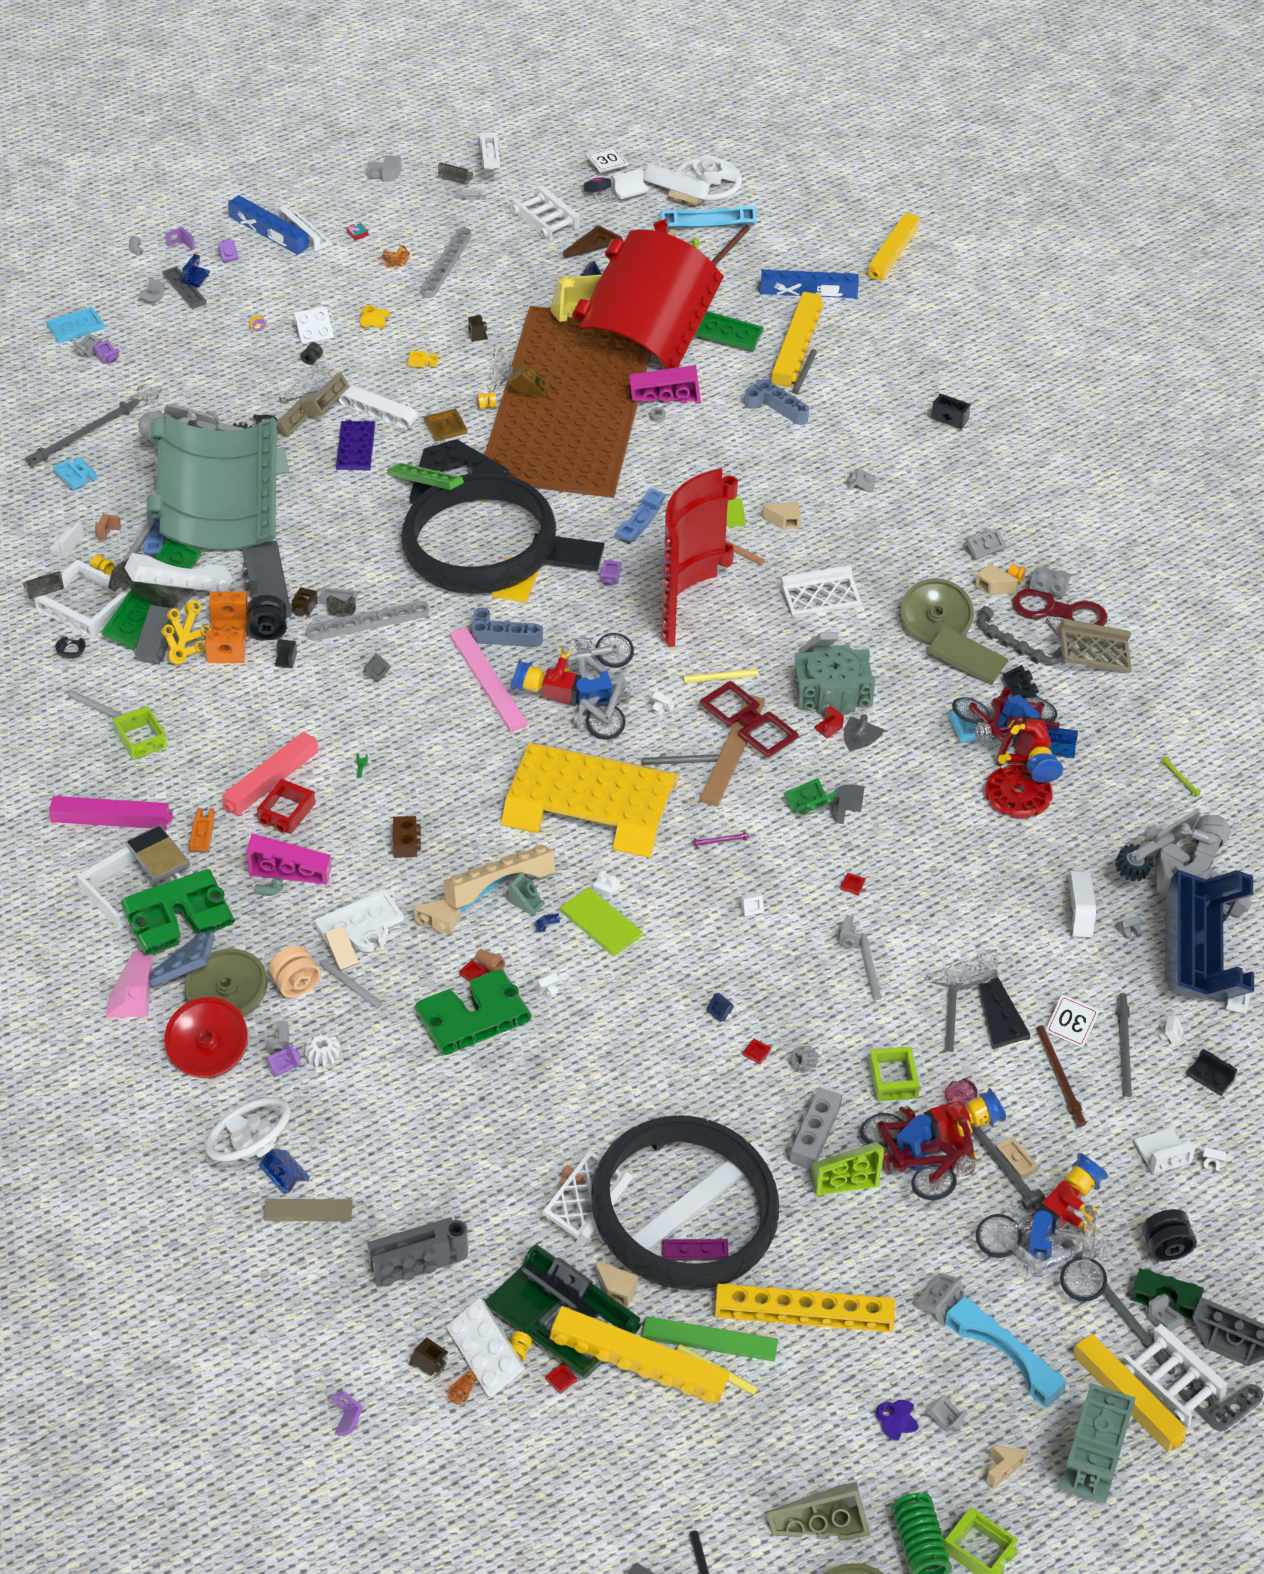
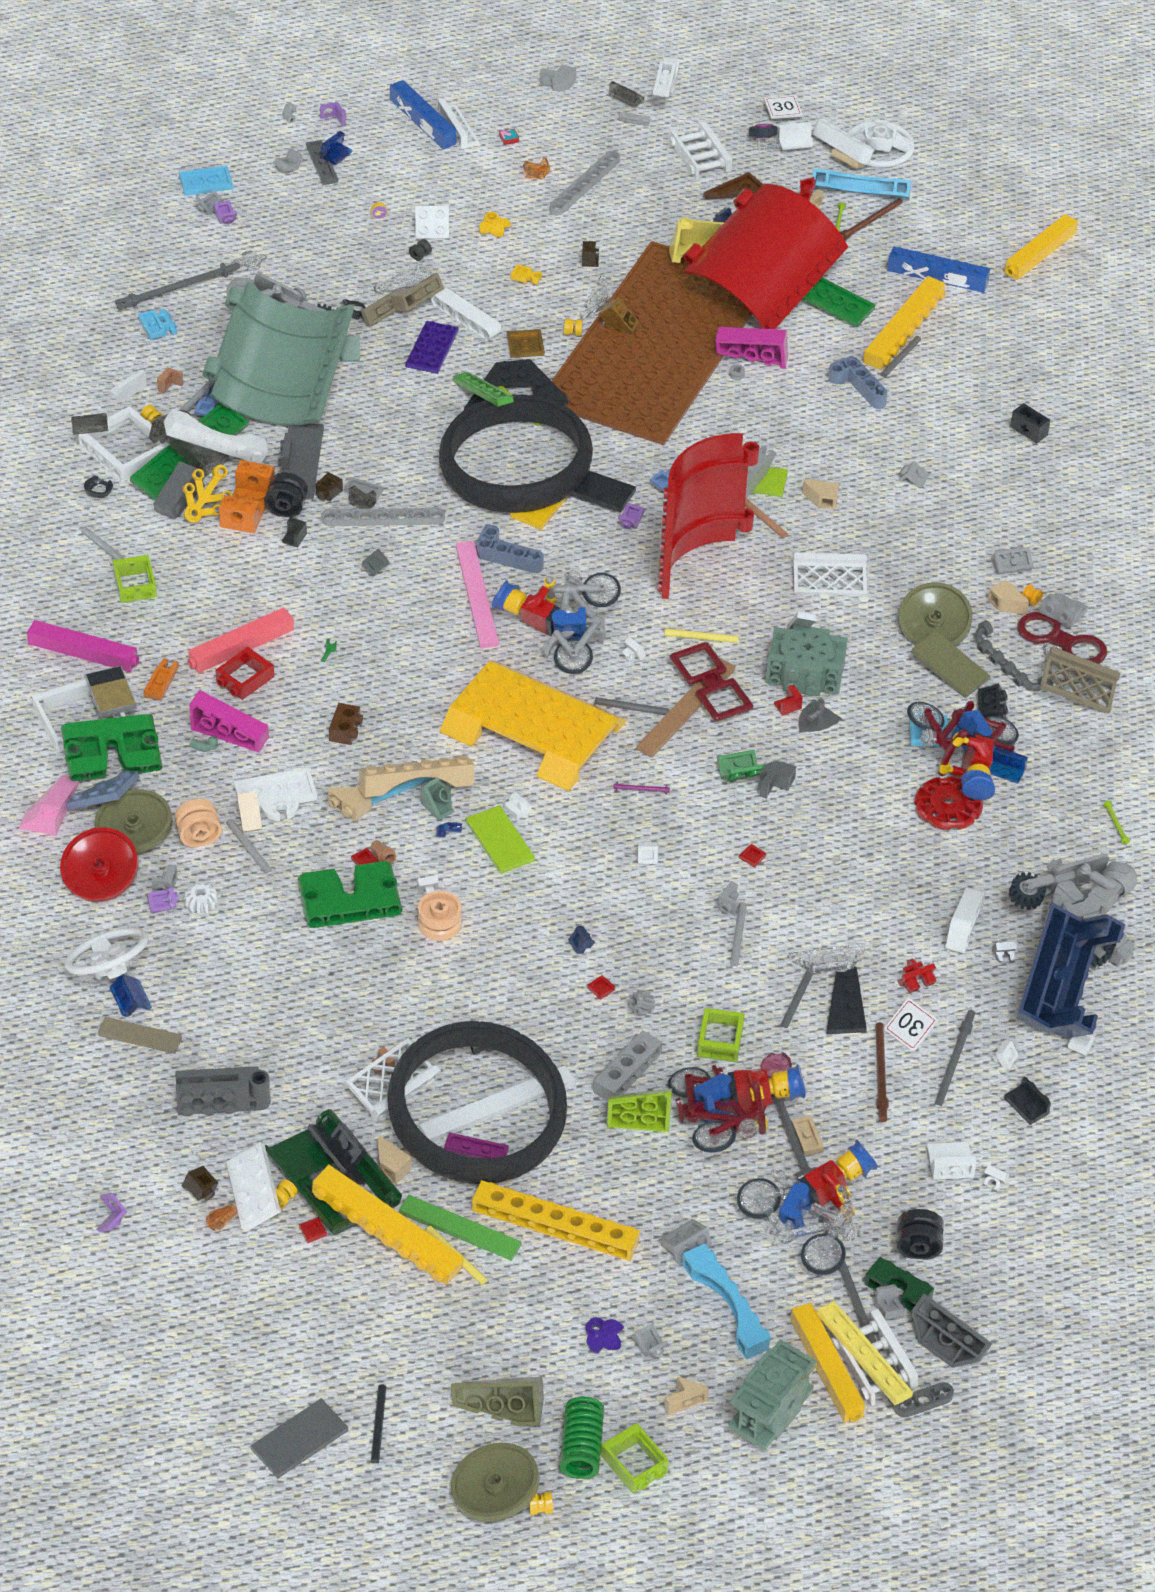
camera: 15 degrees right, 0 degrees up
medium lavender bracket [218,239,239,262] -> none
none -> light nougat wheel [418,891,462,941]
none -> light yellow tile [816,1301,913,1405]
none -> red hips [898,958,937,994]

